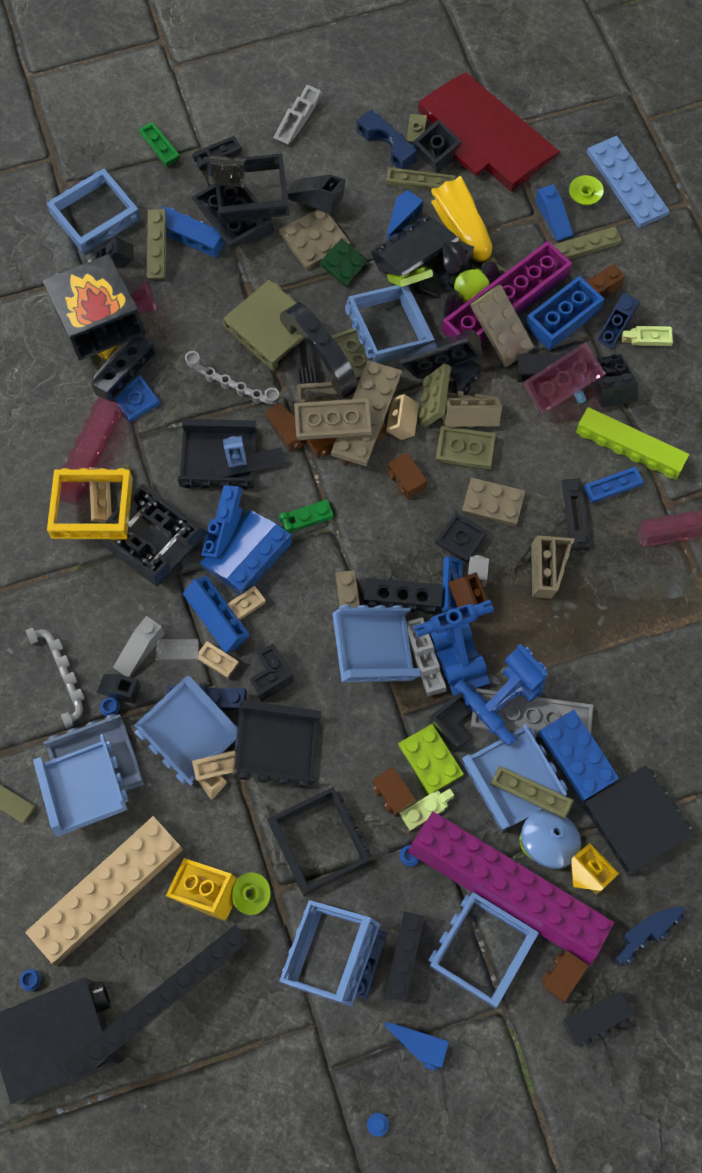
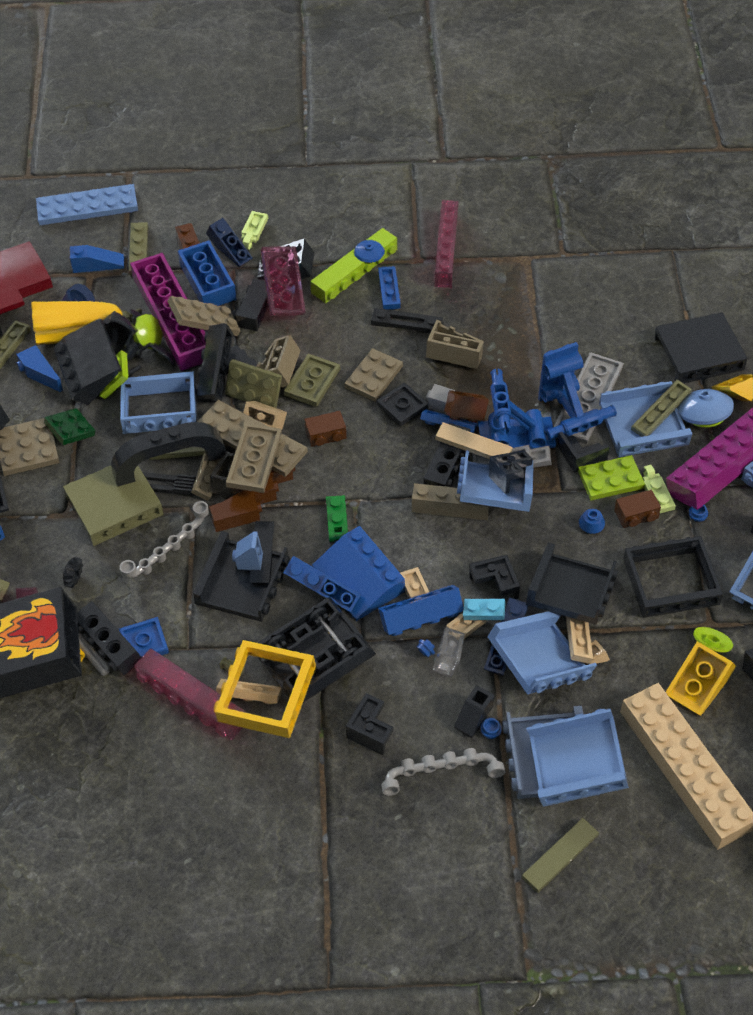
camera: 75 degrees left, 15 degrees down
light grey slope [113,616,165,677] -> none
blue brick [538,709,619,802] -> none
lime dish [569,175,604,205] -> none
none -> dark blue piece [62,284,95,302]
none -> black gear [63,557,83,588]
none -> black panel [346,693,393,755]
none -> blue piece [354,240,385,263]
none -> blue plate [416,639,435,658]
none -> tan tile [435,422,513,459]
none -> medium azure plate [463,599,506,620]
none -> black panel [489,450,533,494]
none -> blue cone [579,509,605,534]

